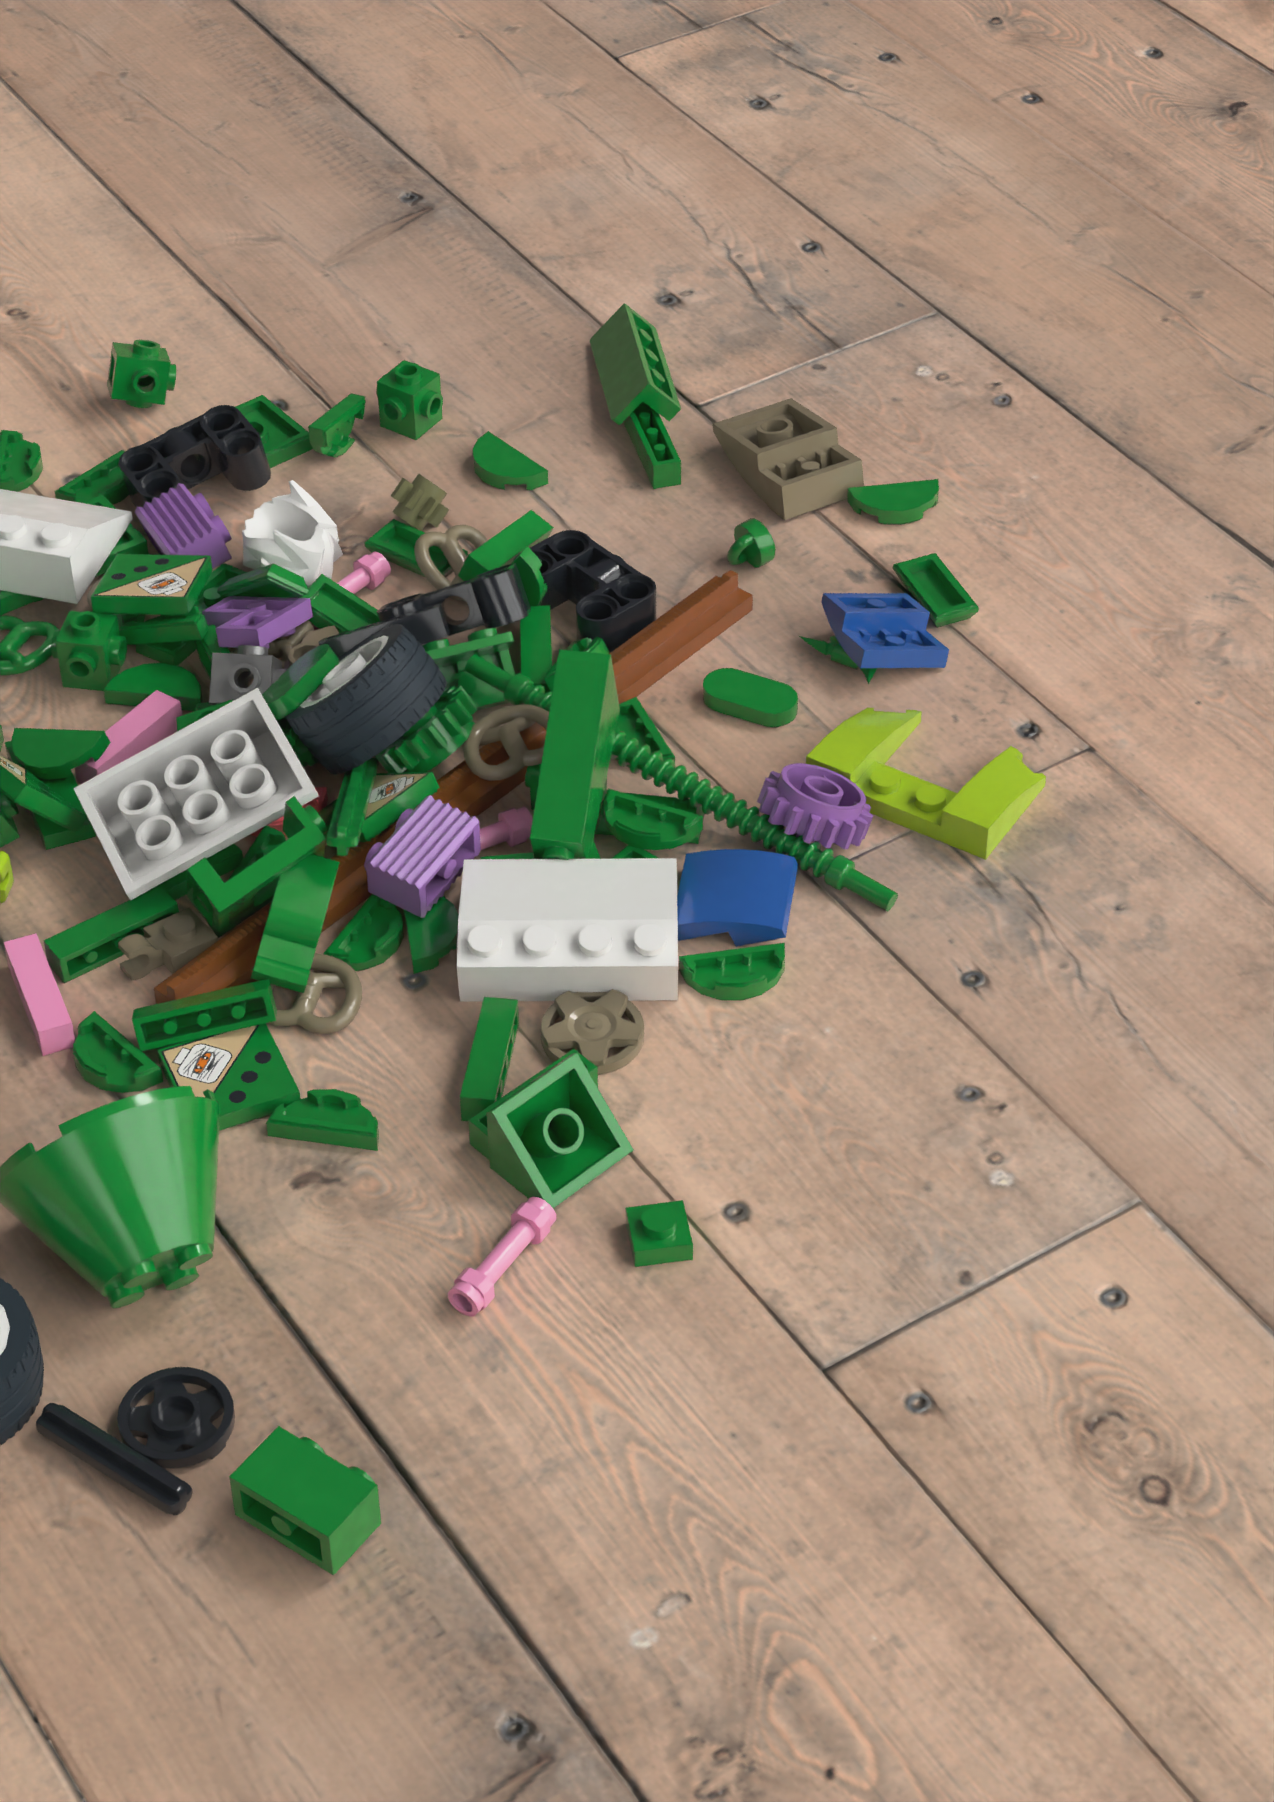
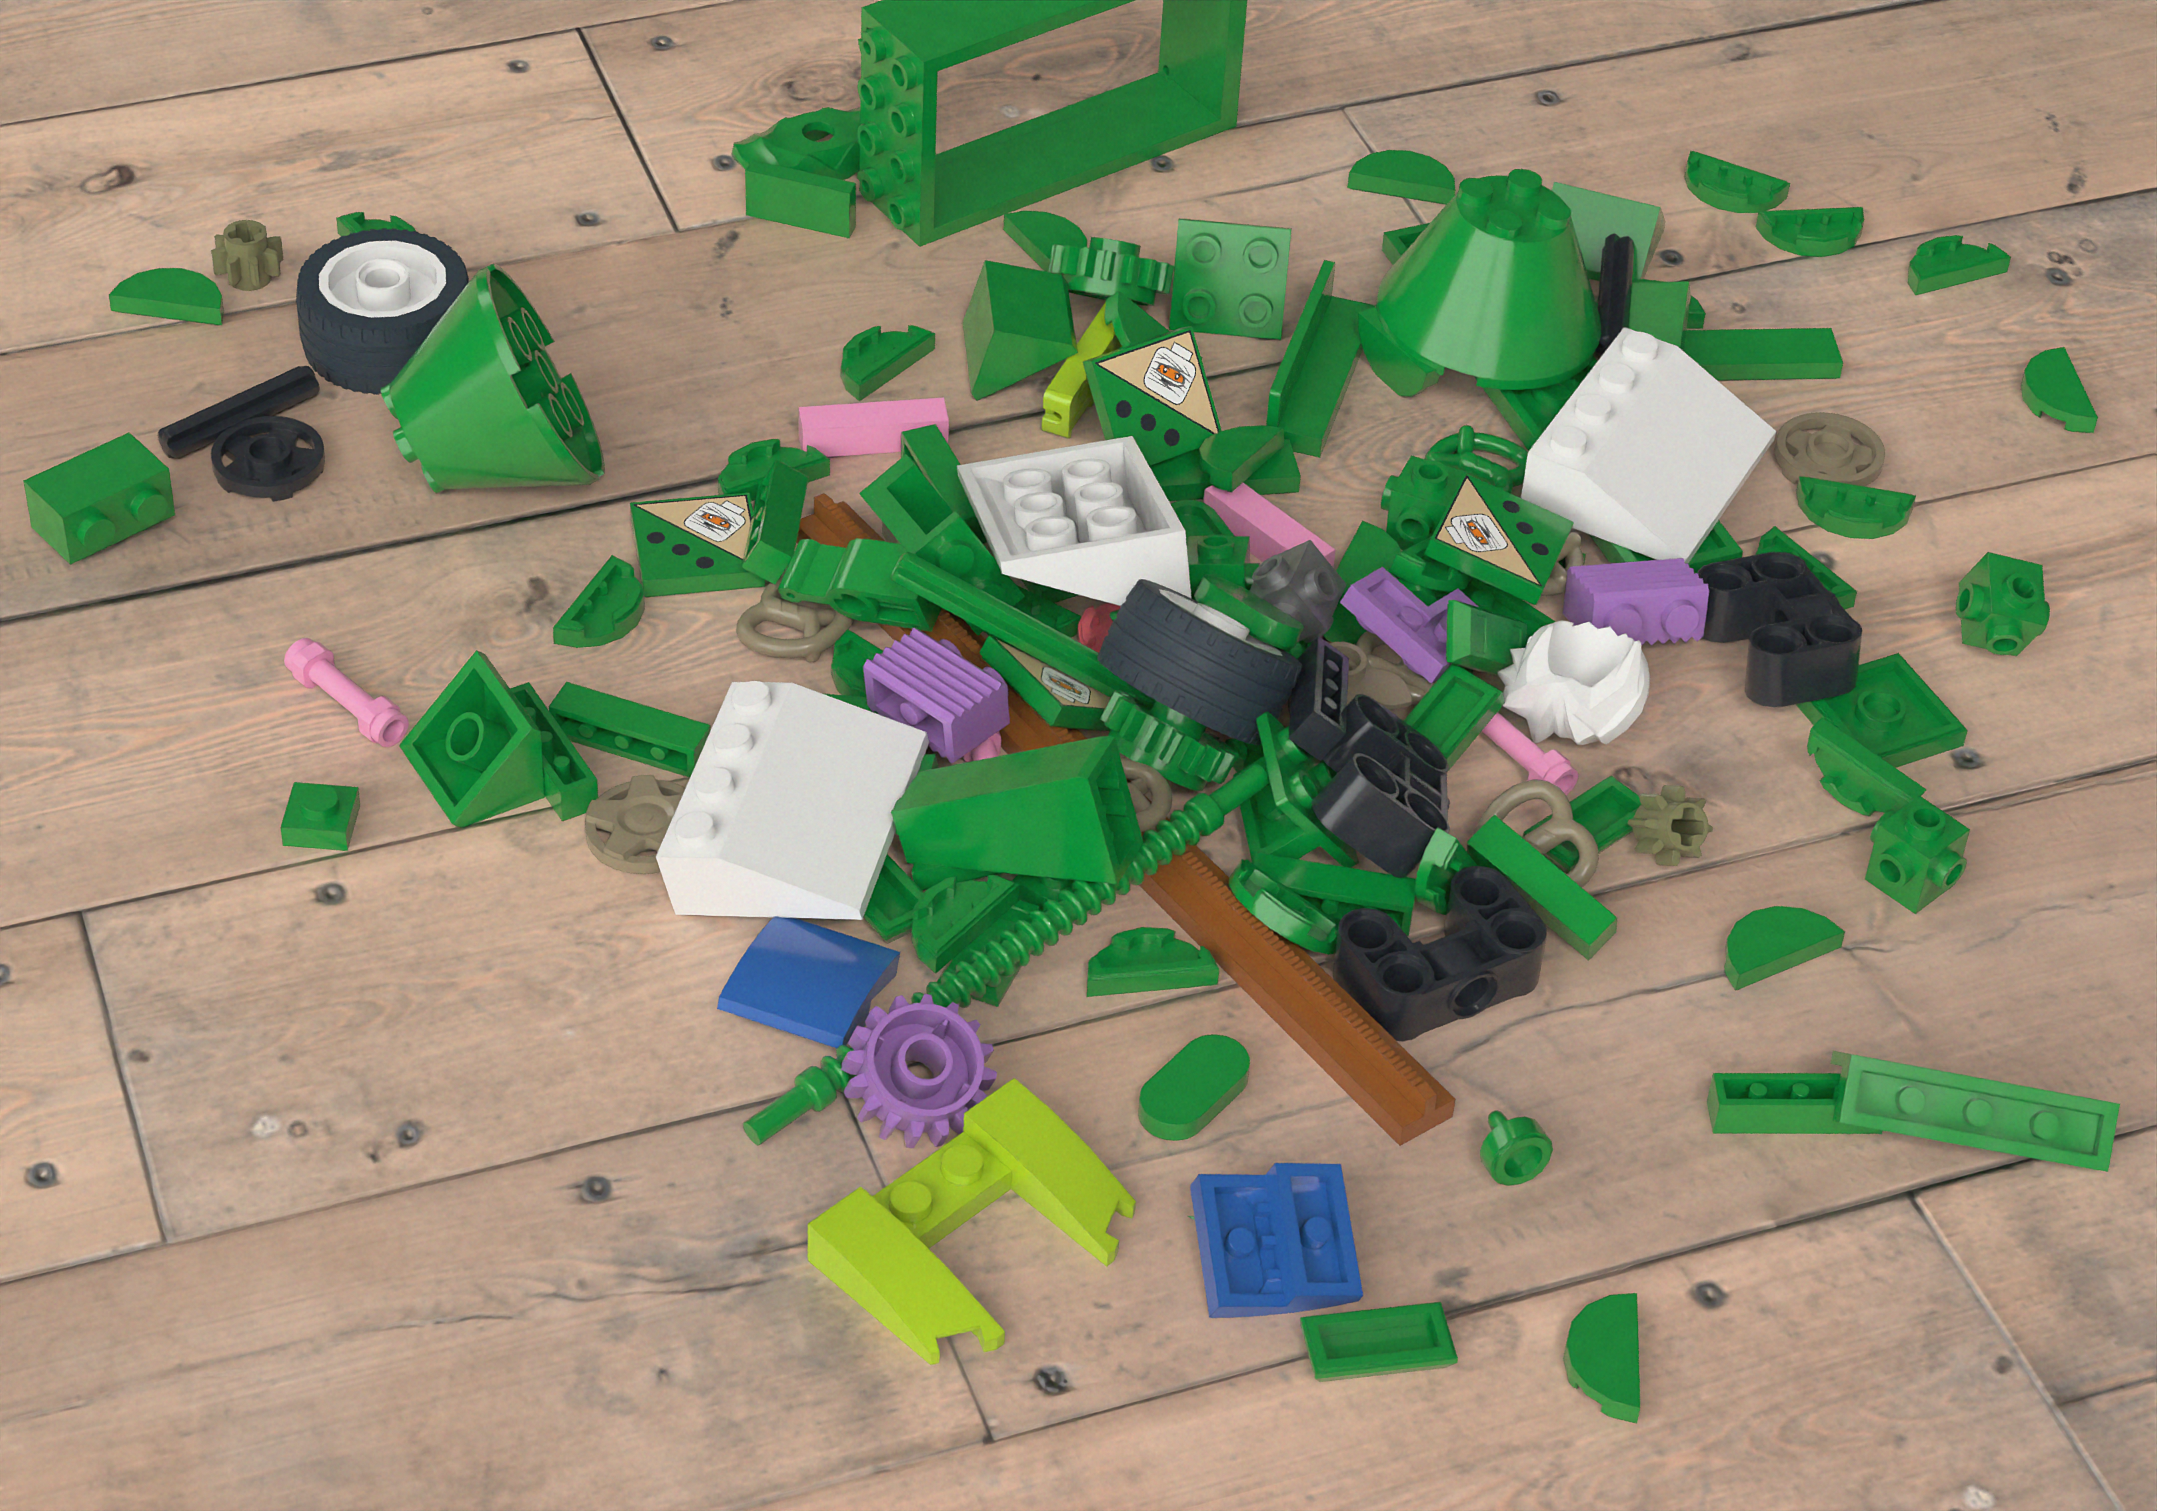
camera: 100 degrees right, 0 degrees up
green tile [679,942,785,1001] -> none
dark tan slope [713,398,864,520] -> none

